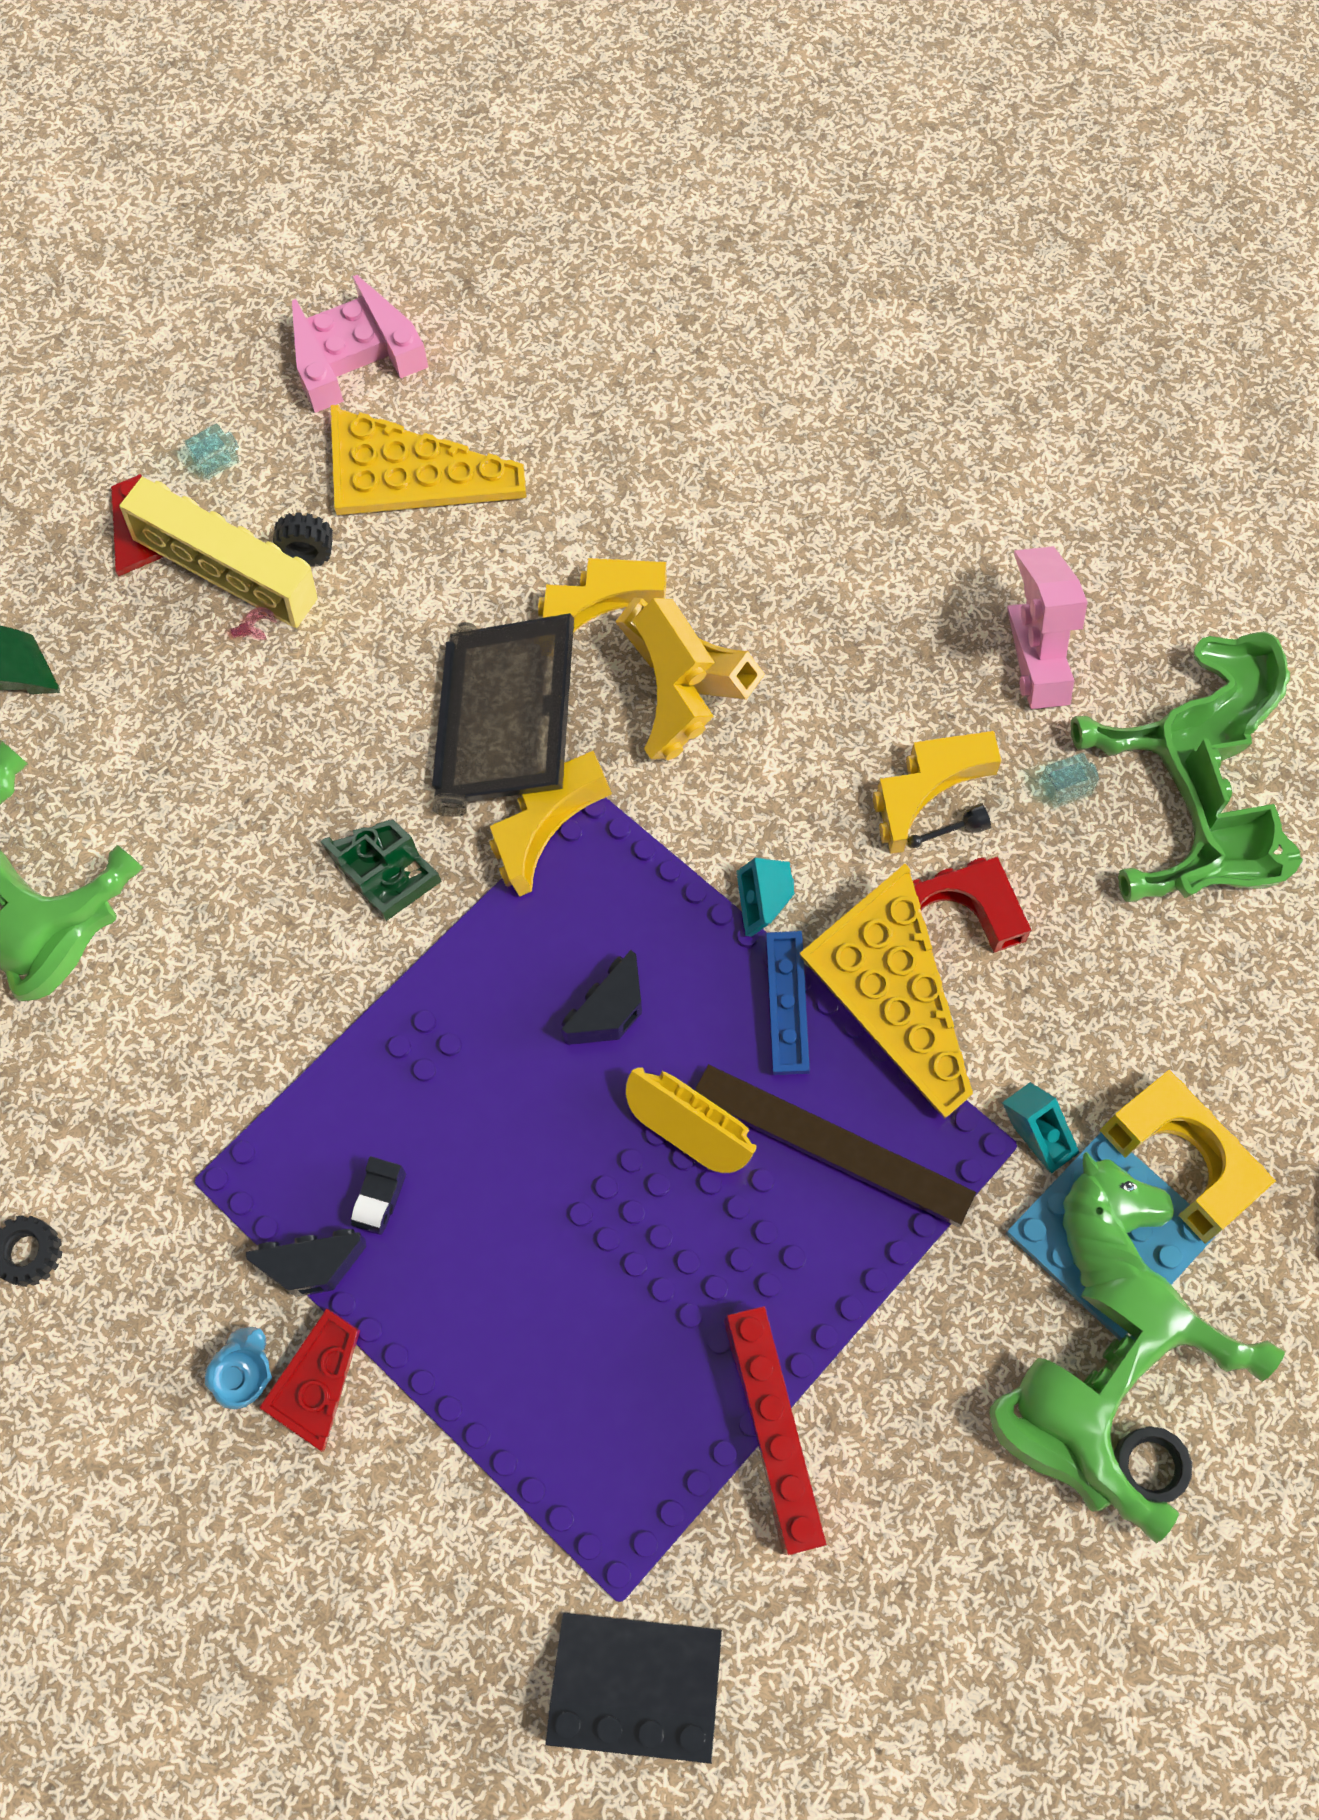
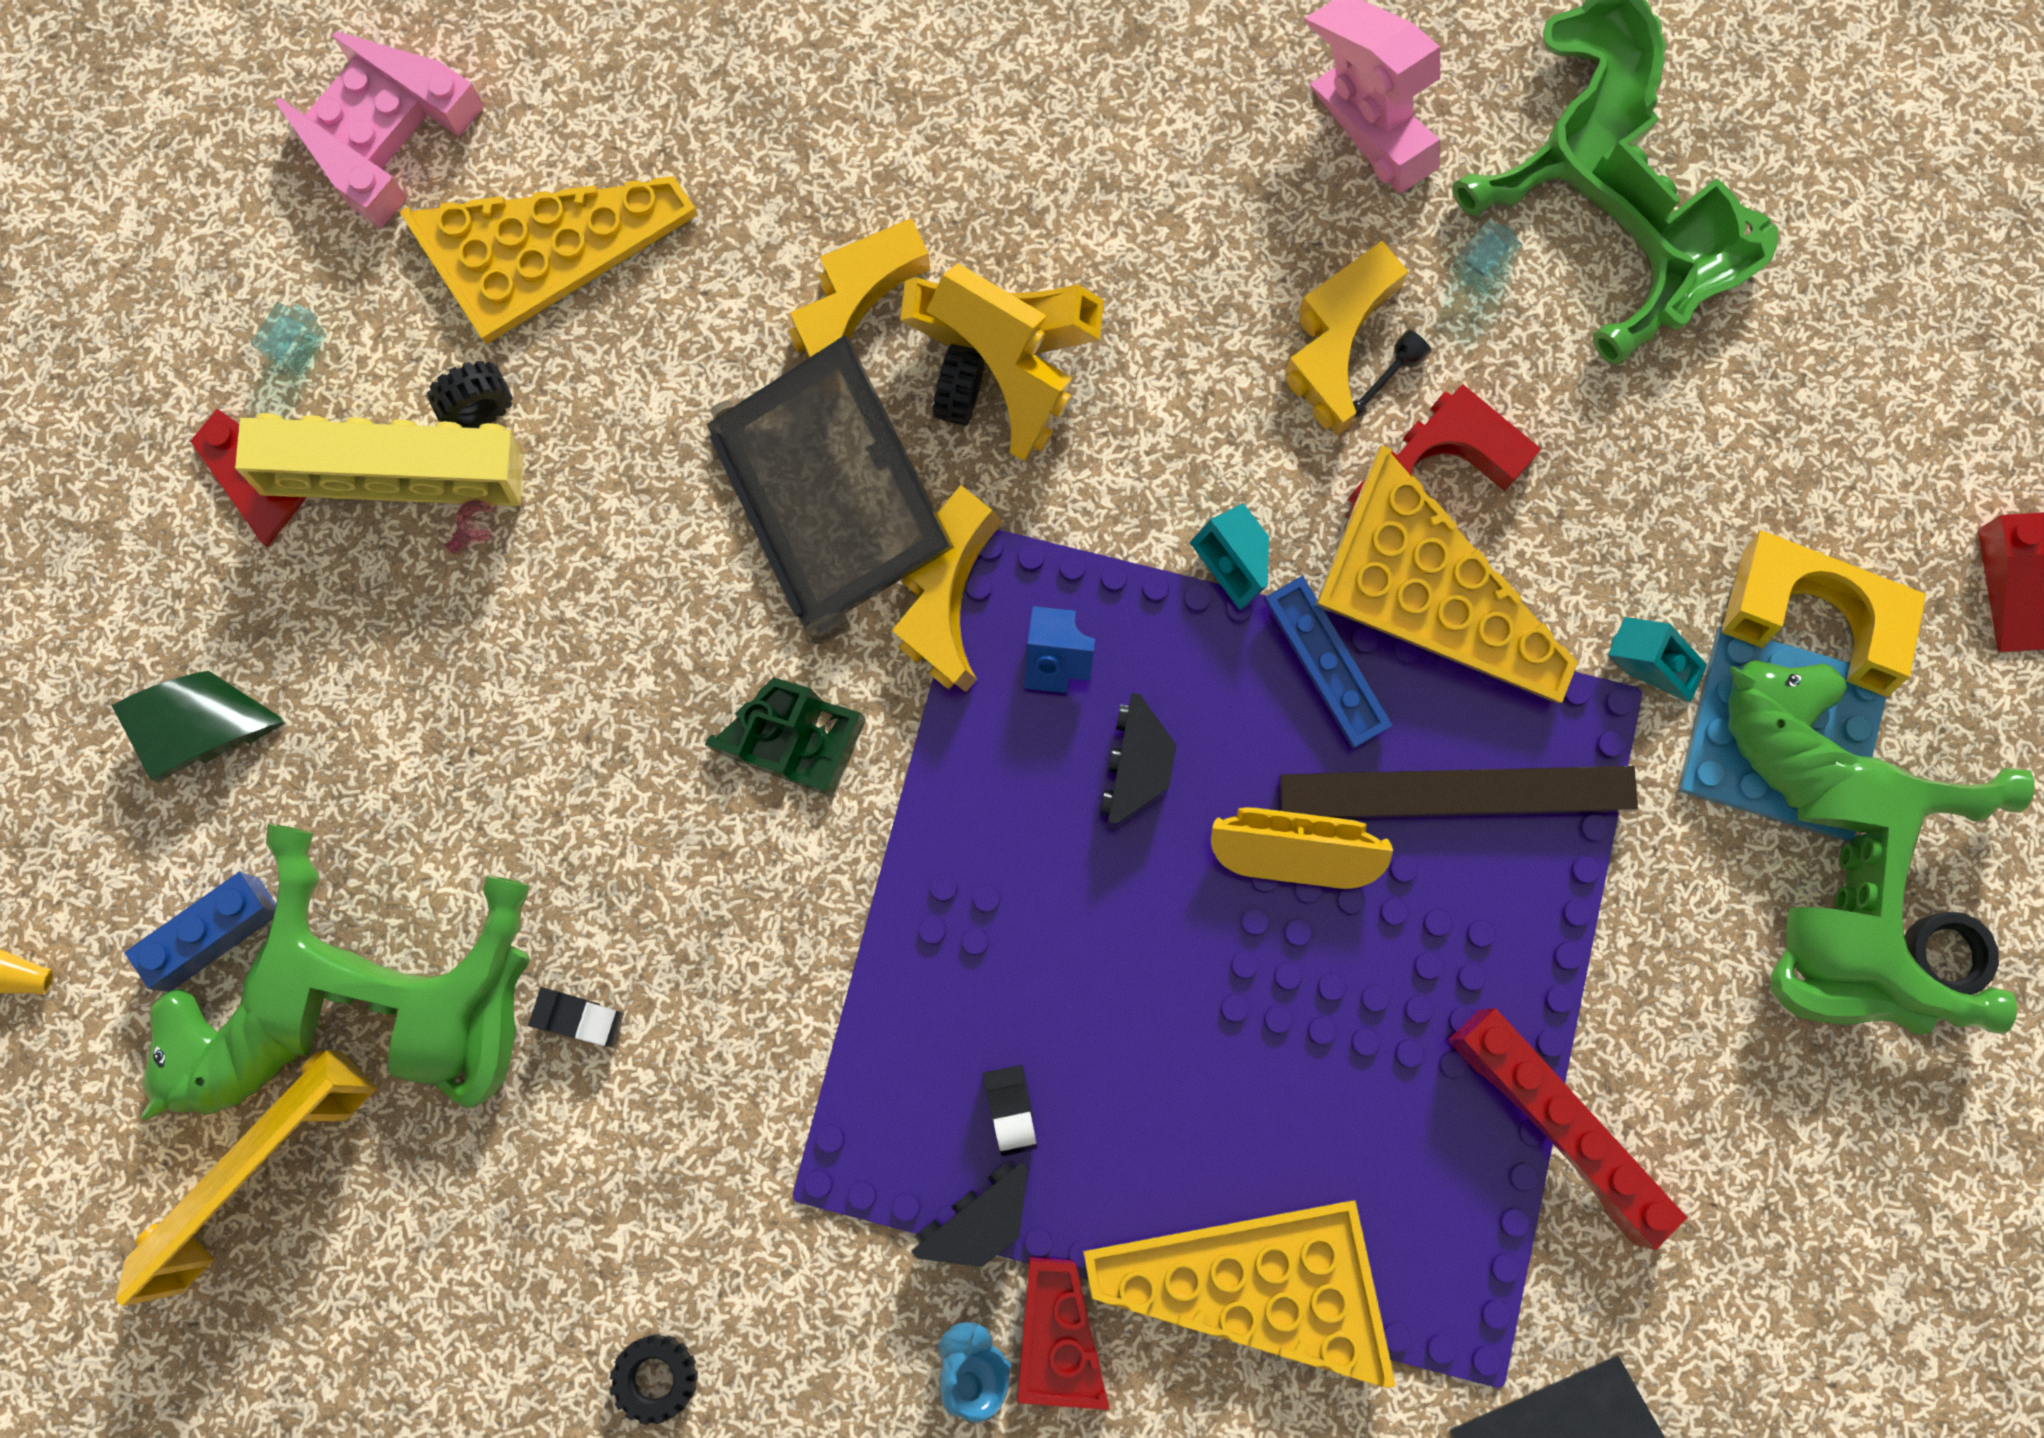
camera: 30 degrees left, 10 degrees up
none -> black leg [528,987,624,1048]
none -> black tyre [933,344,985,426]
none -> blue brick [1024,606,1095,693]
none -> yellow wing [1083,1200,1396,1388]

